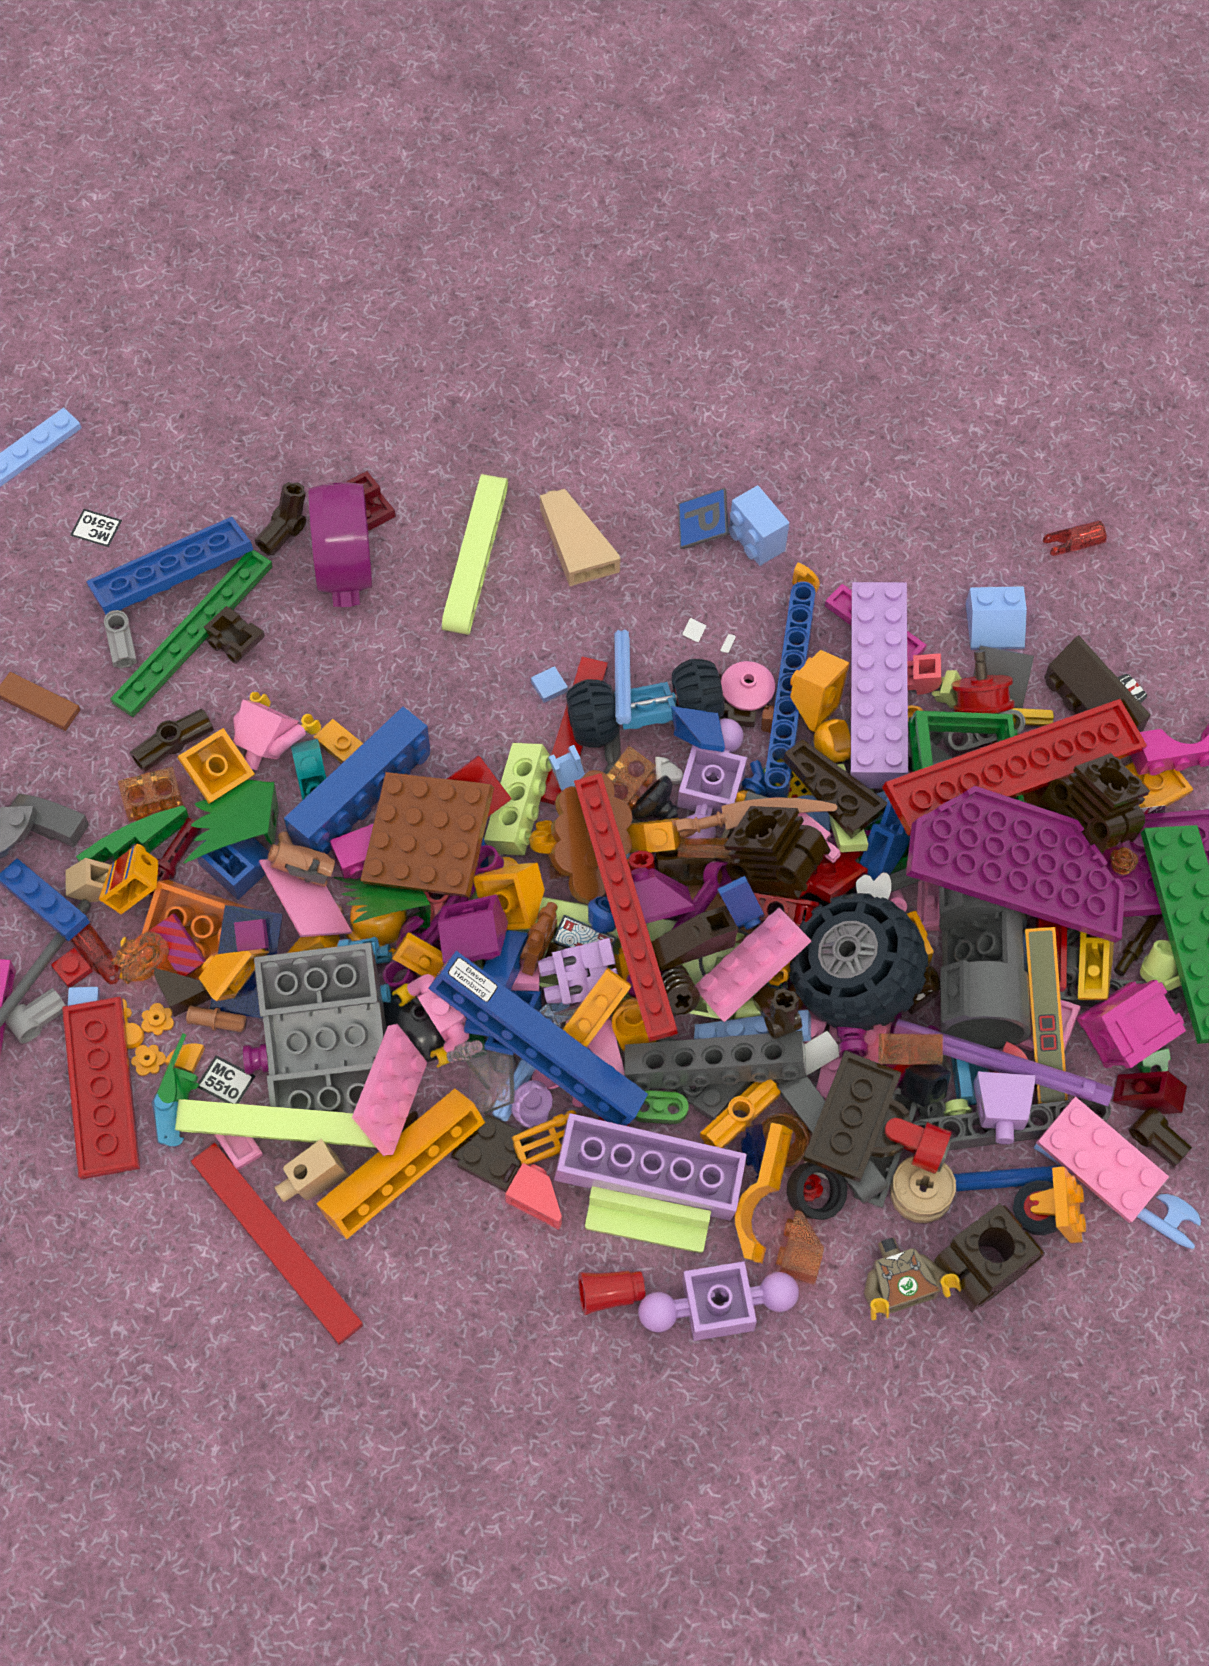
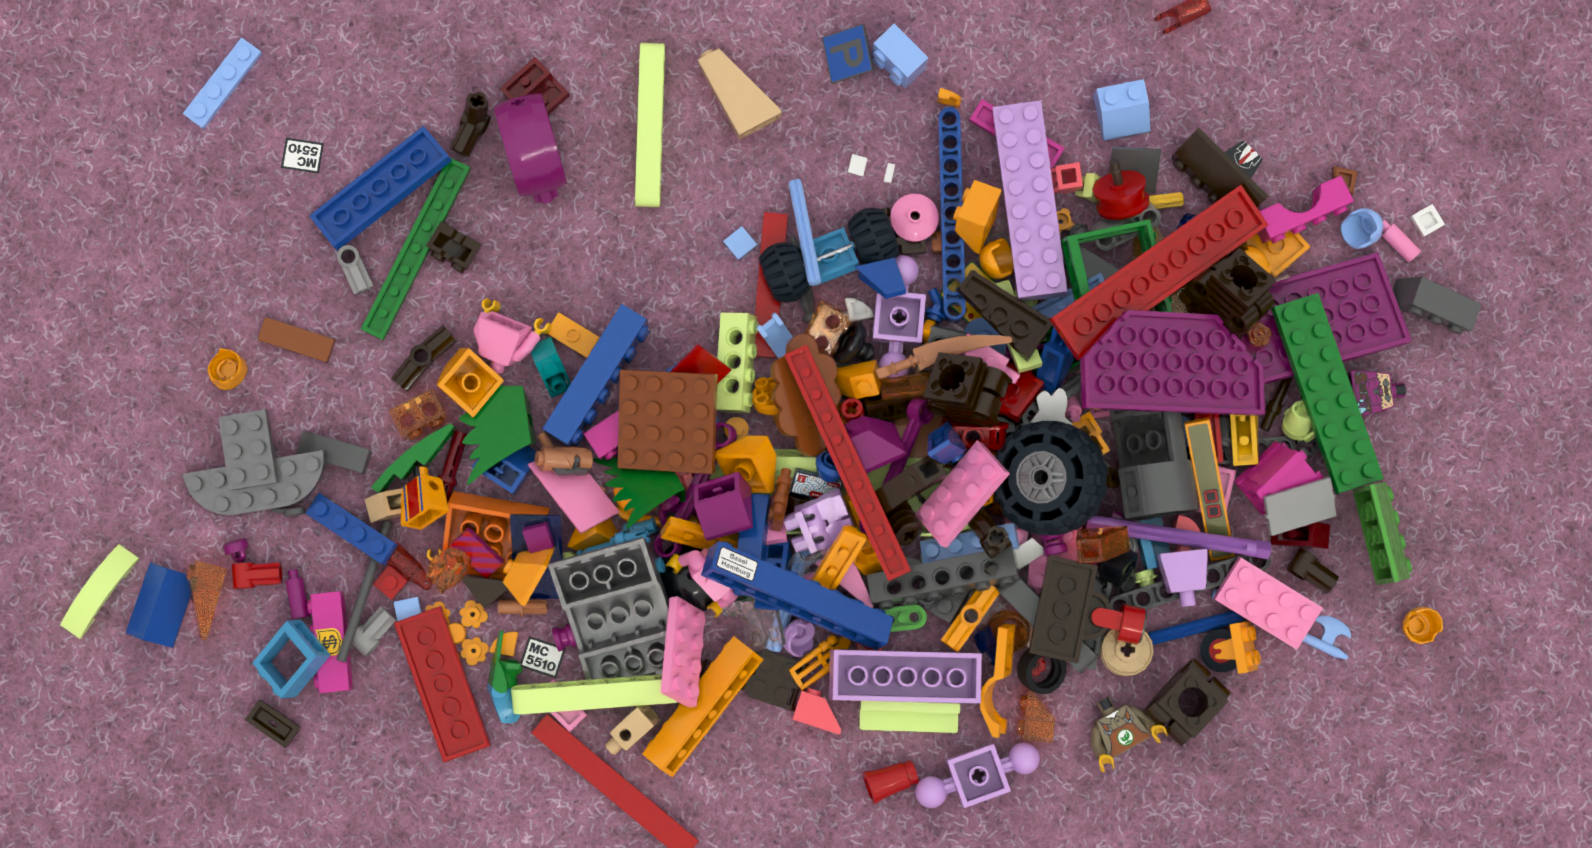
camera: 15 degrees left, 20 degrees up
none -> light grey piece [1263,477,1337,536]

